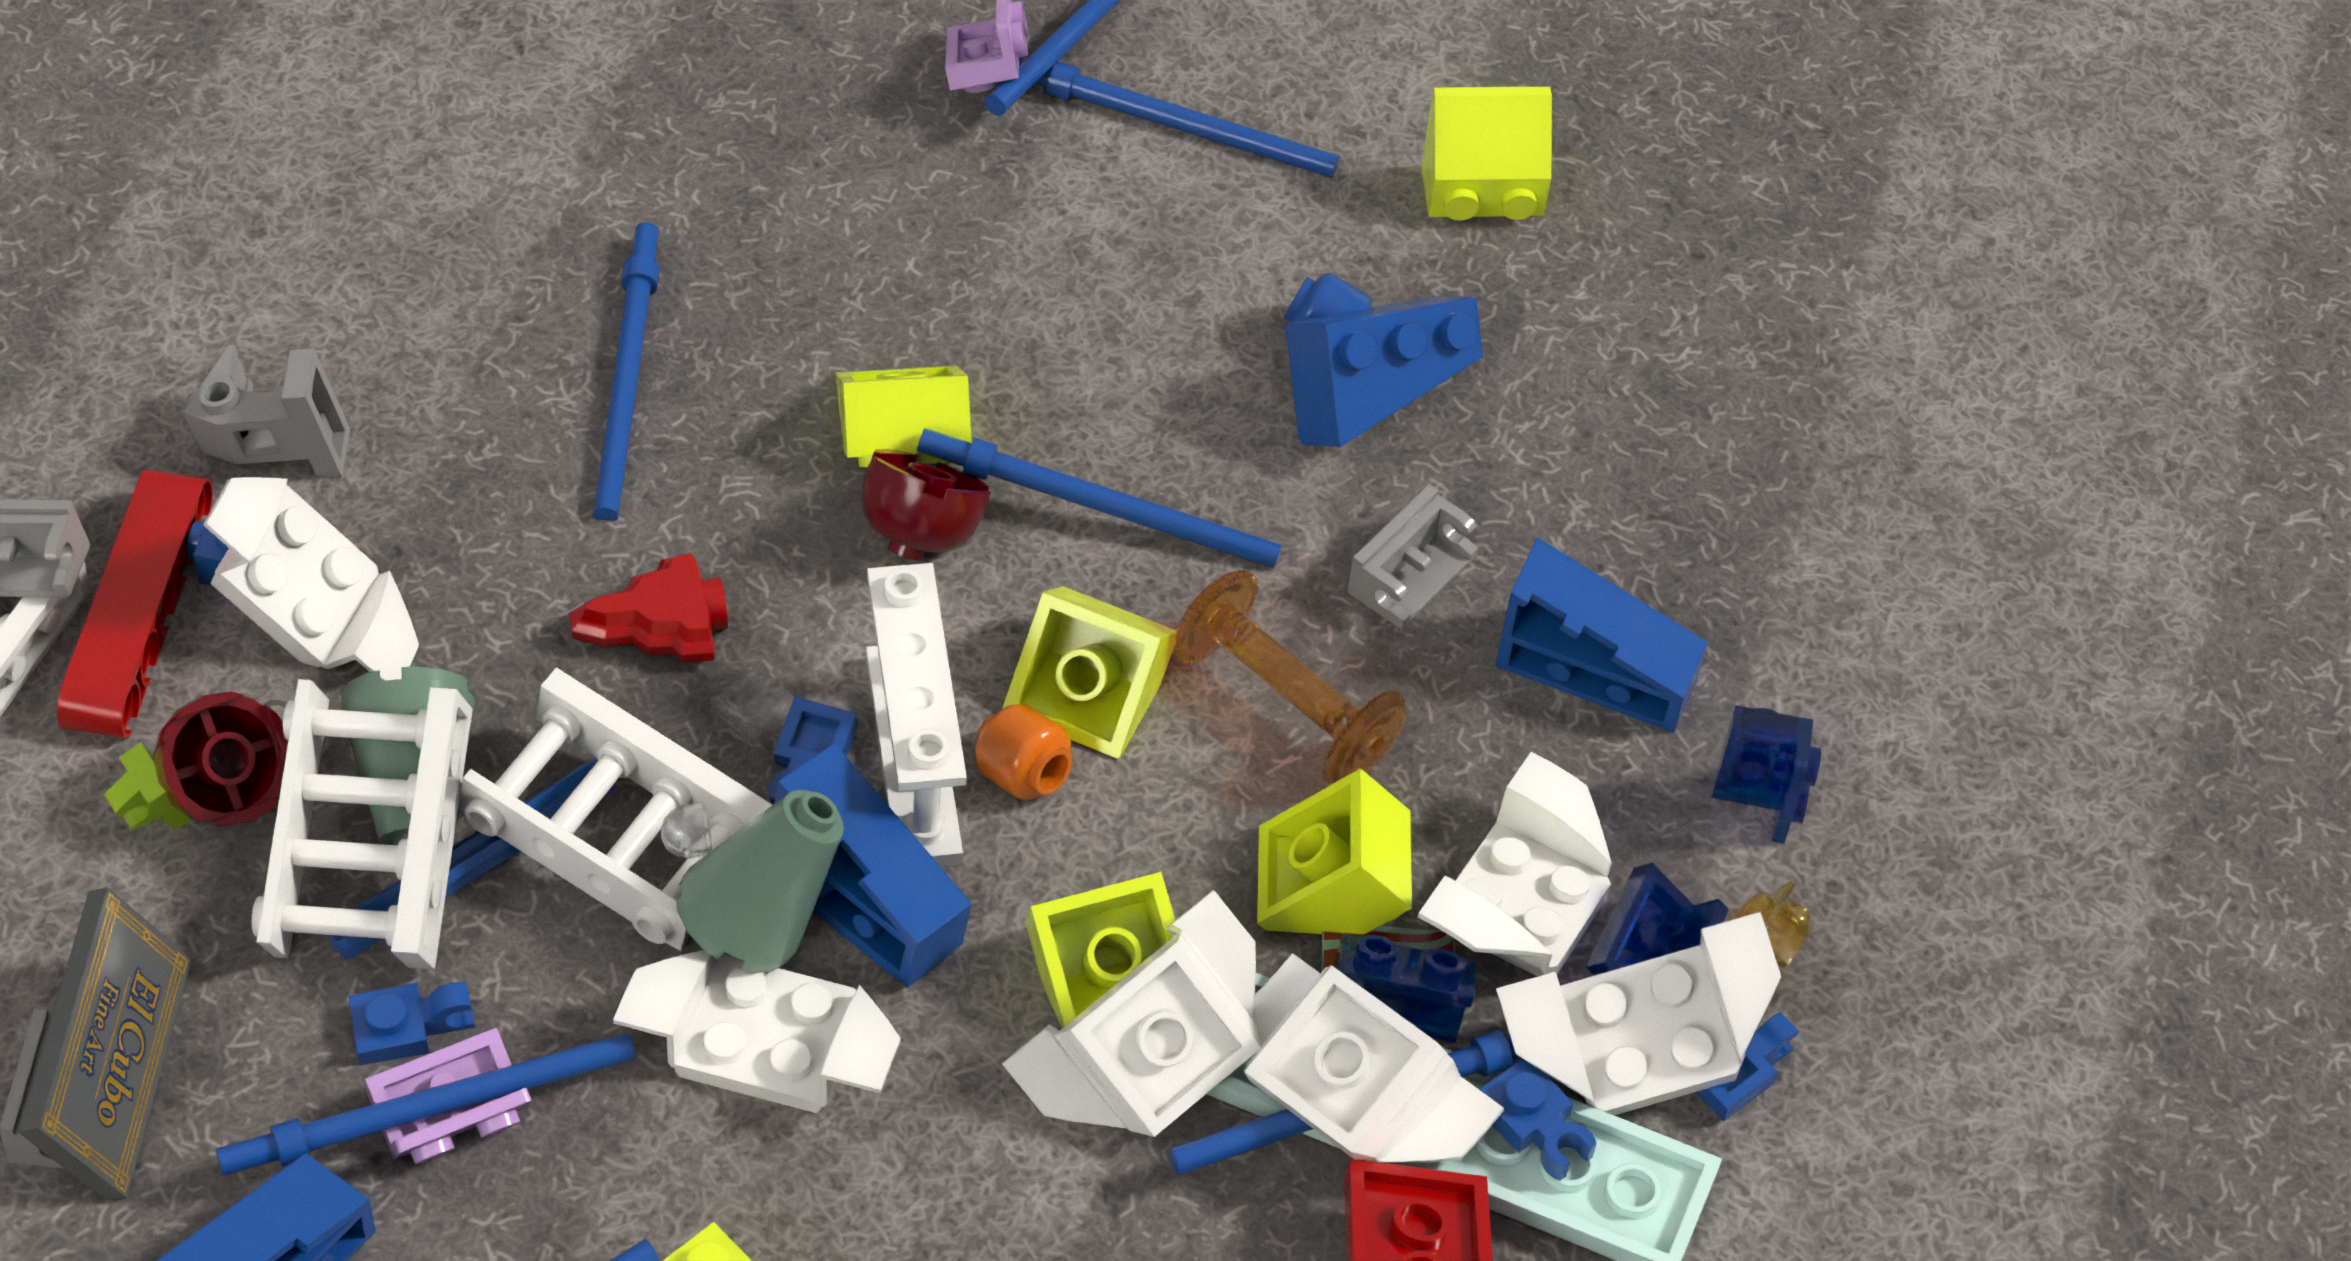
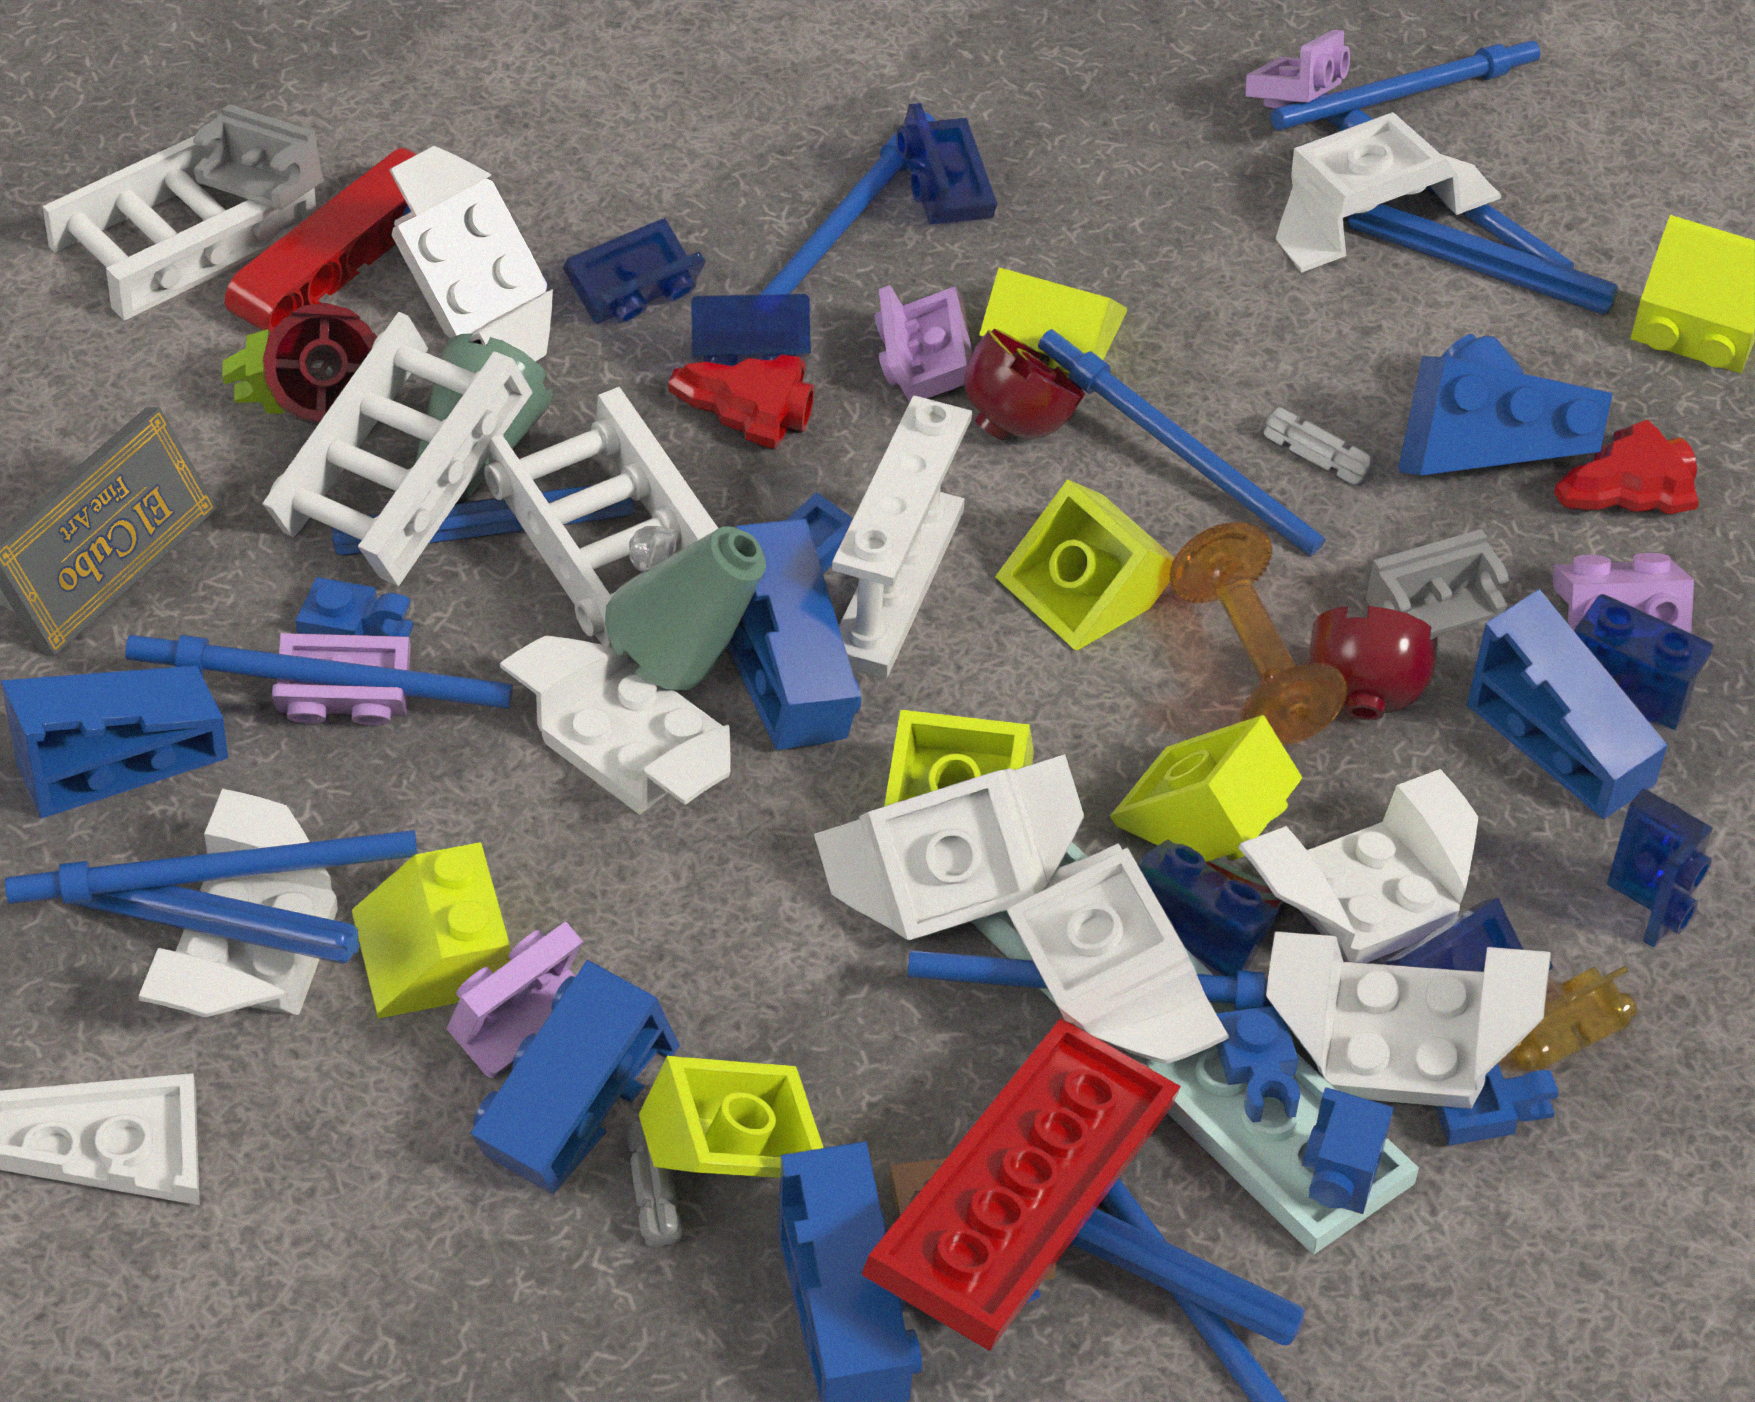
camera: 30 degrees right, 5 degrees down
light grey tile [182,345,350,477] -> none
orange head [975,704,1073,801] -> none
none -> clear blue bracket [562,218,706,324]
none -> clear blue bracket [690,294,811,366]
none -> lavender bracket [874,285,972,401]
none -> clear blue bracket [896,103,997,225]
none -> light grey axle [1264,407,1374,486]
none -> white piece [1276,112,1501,273]
none -> blue brick [1302,1087,1394,1214]
none -> dark red cylinder [1310,606,1438,720]
none -> blue axle [1348,204,1618,315]
none -> lavender bracket [1553,553,1694,643]
none -> red rock [1554,419,1699,514]
none -> clear blue bracket [1574,594,1713,730]

